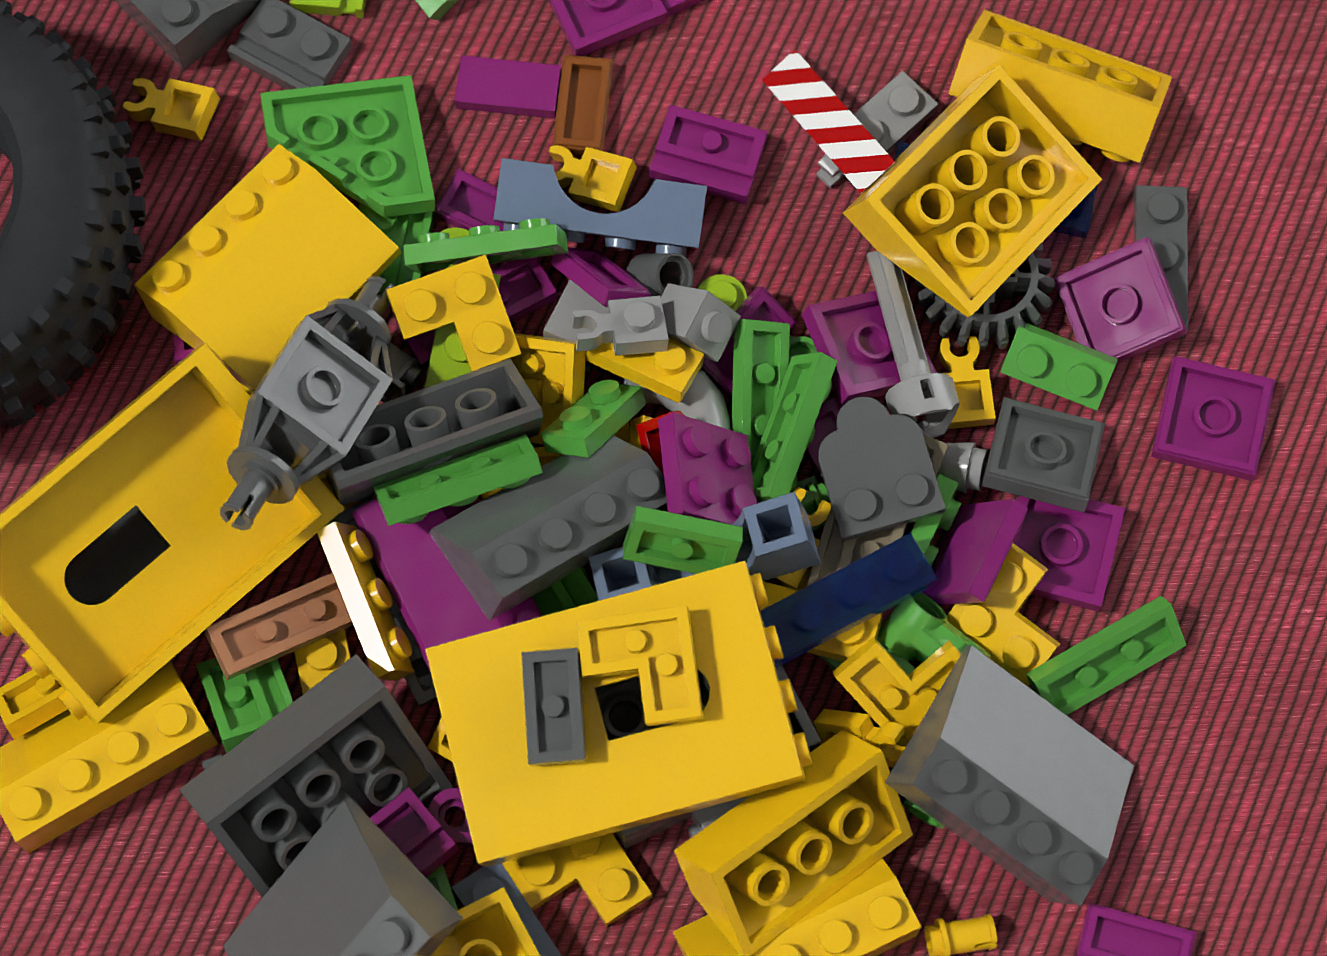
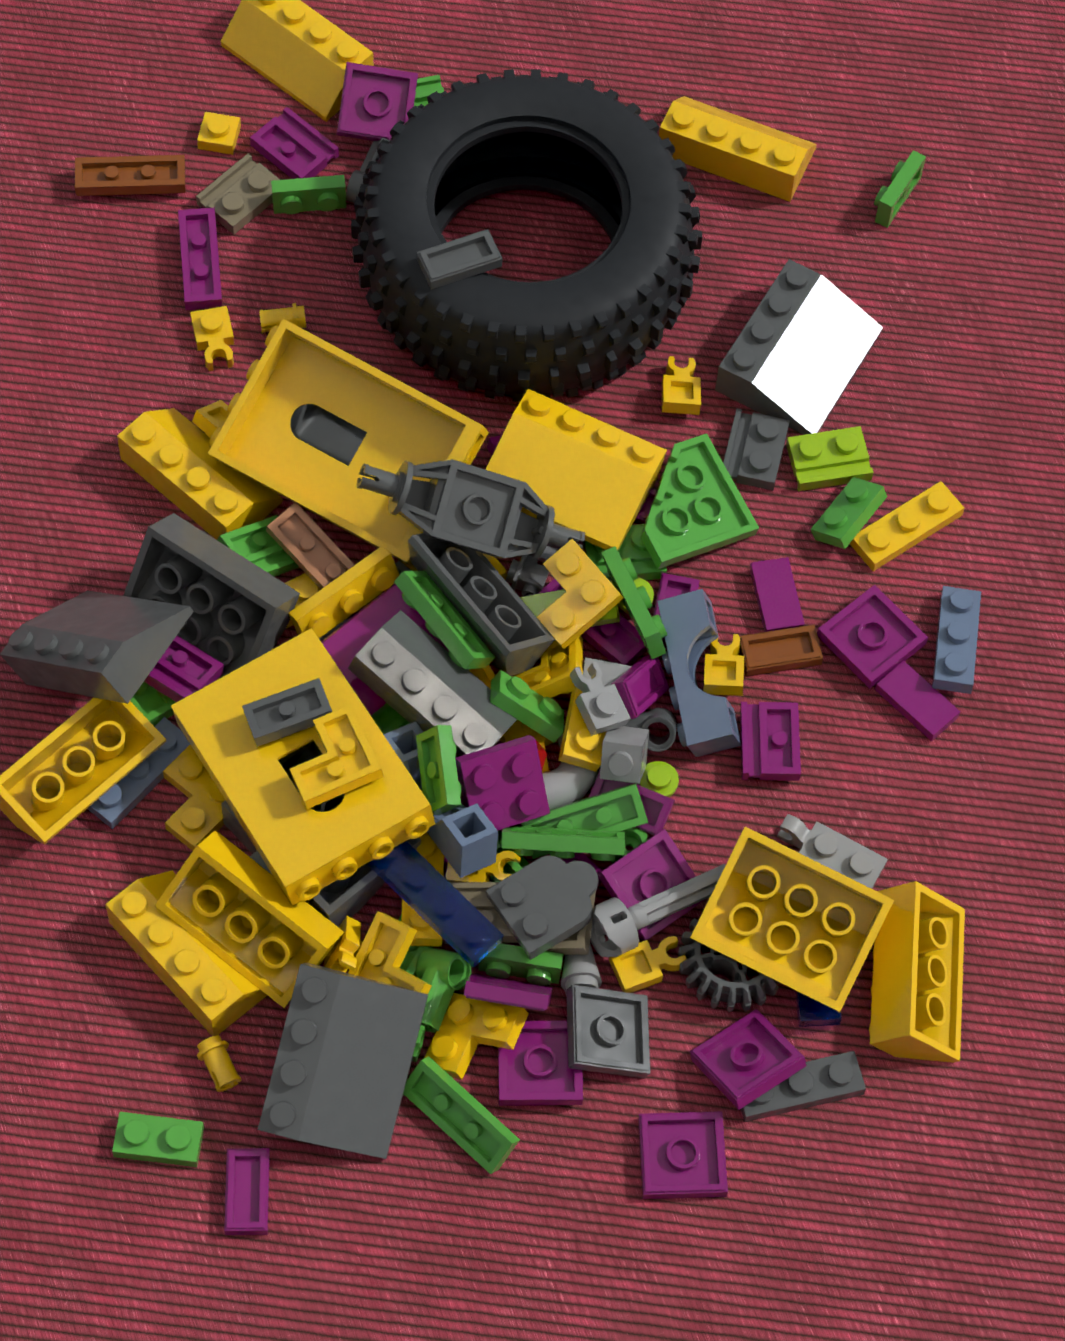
camera: 70 degrees right, 10 degrees down
sticker [762,49,895,194] -> none
bright green plate [1000,322,1118,411] -> none

